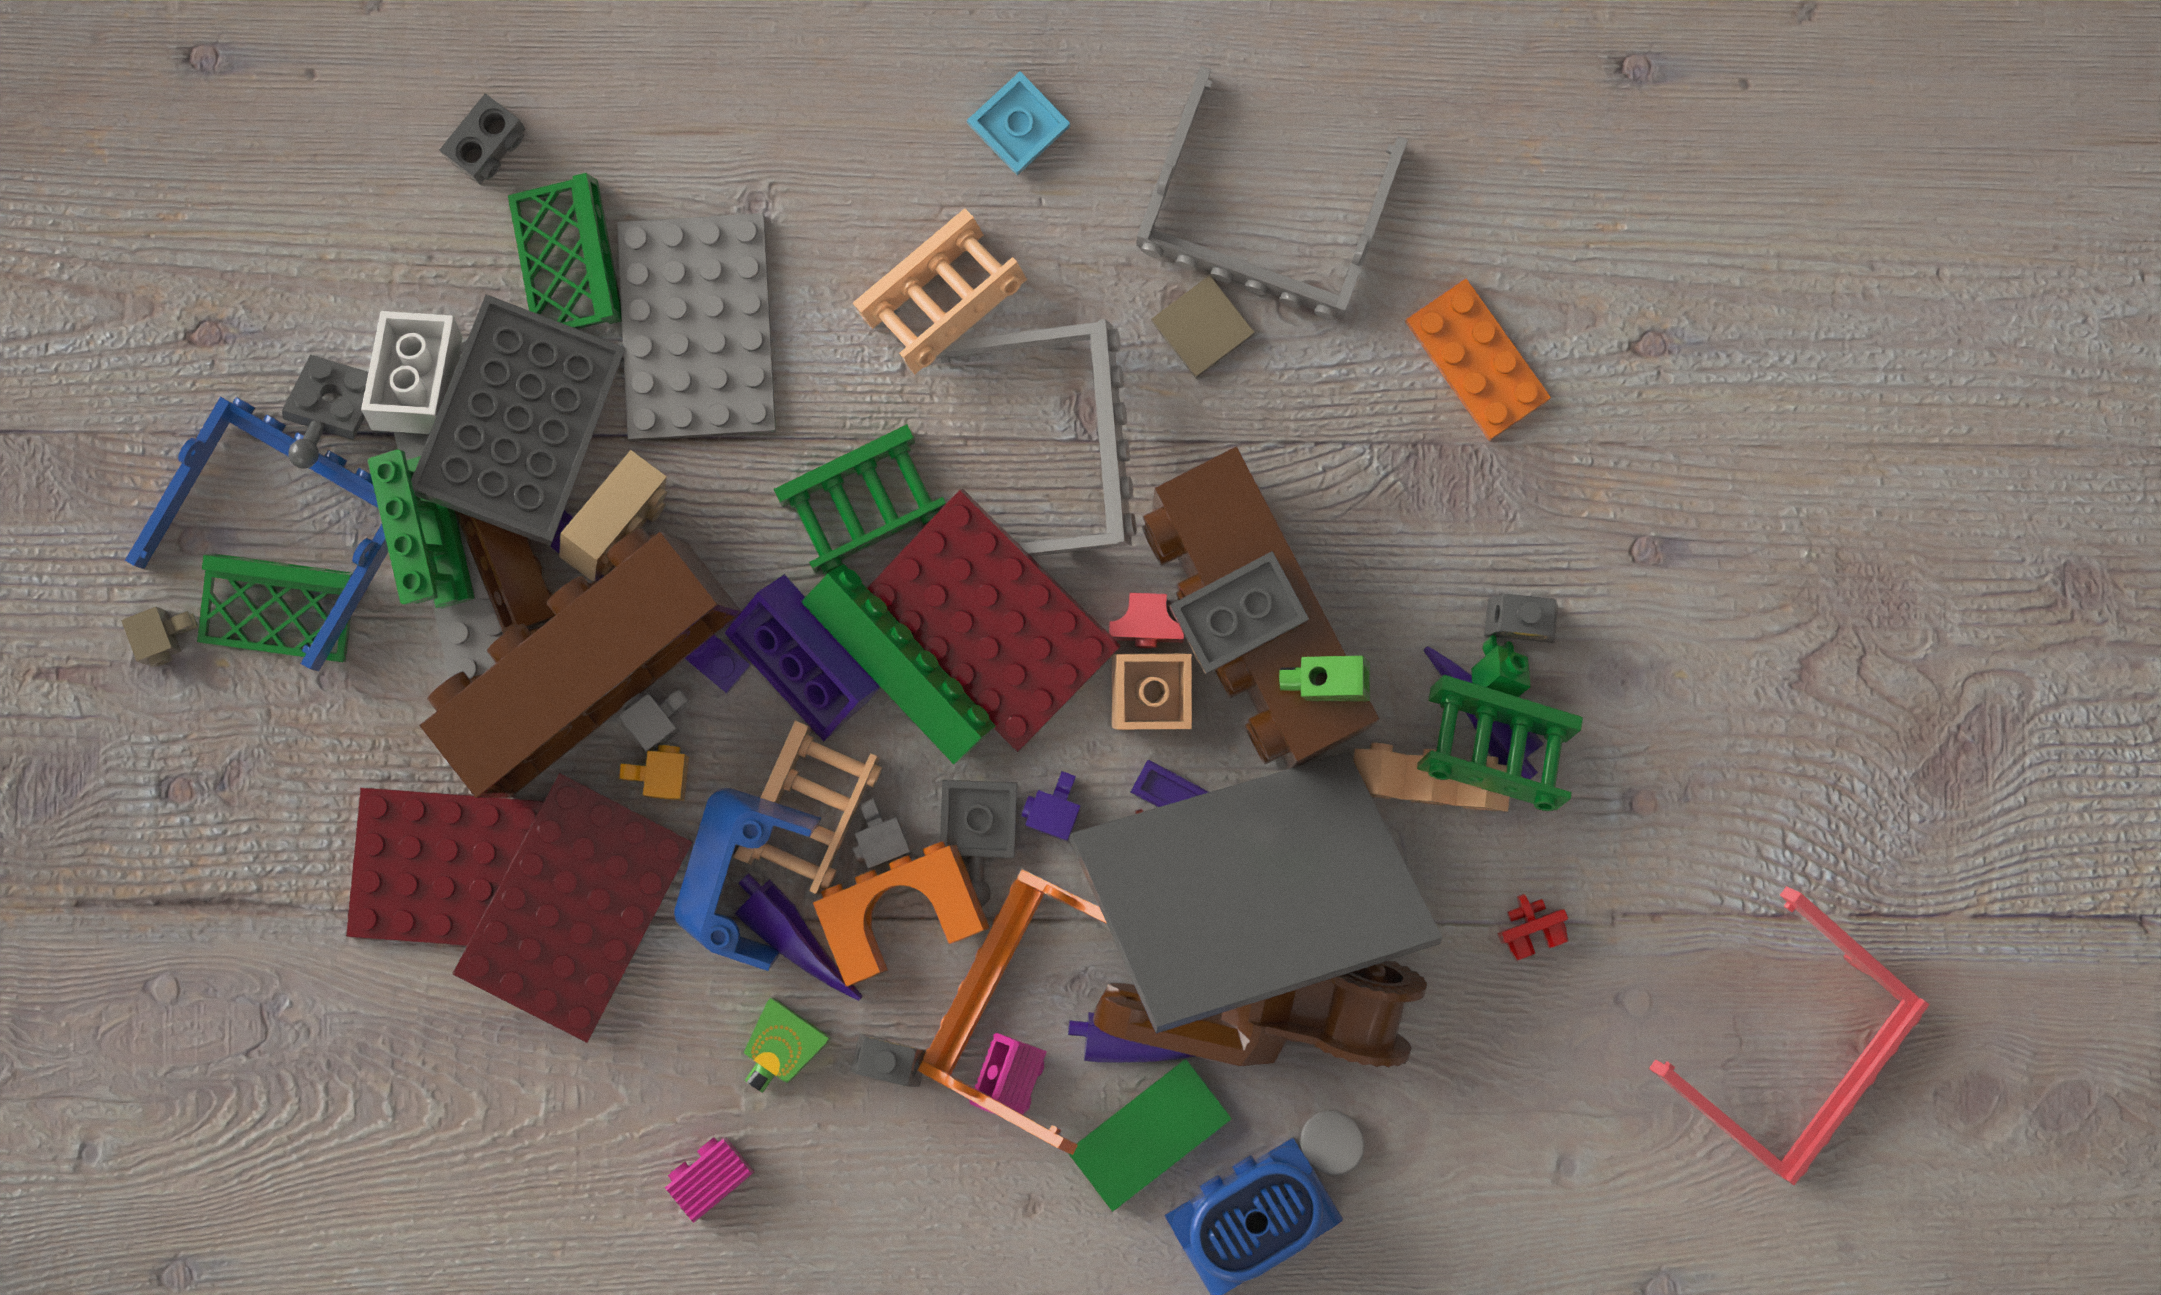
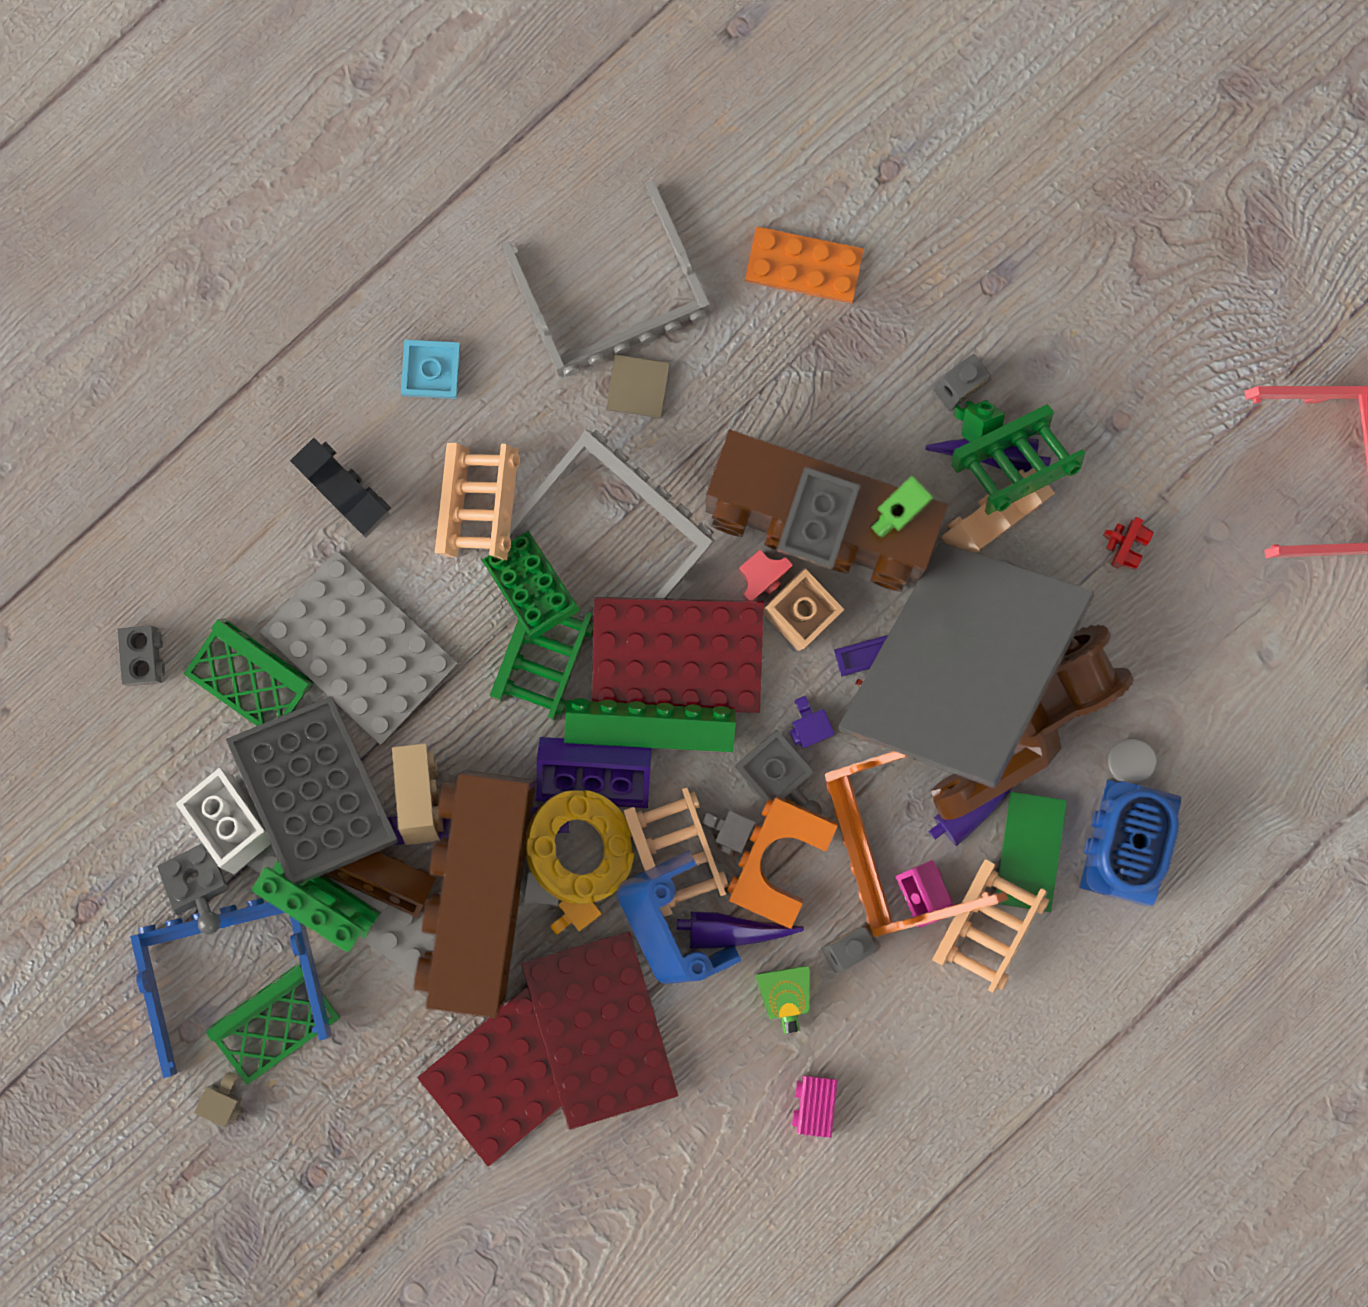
camera: 45 degrees left, 0 degrees up
none -> black brick [290,438,392,538]
none -> green tile [481,530,580,640]
none -> yellow plate [525,790,634,904]
none -> light nougat fence [932,859,1049,993]

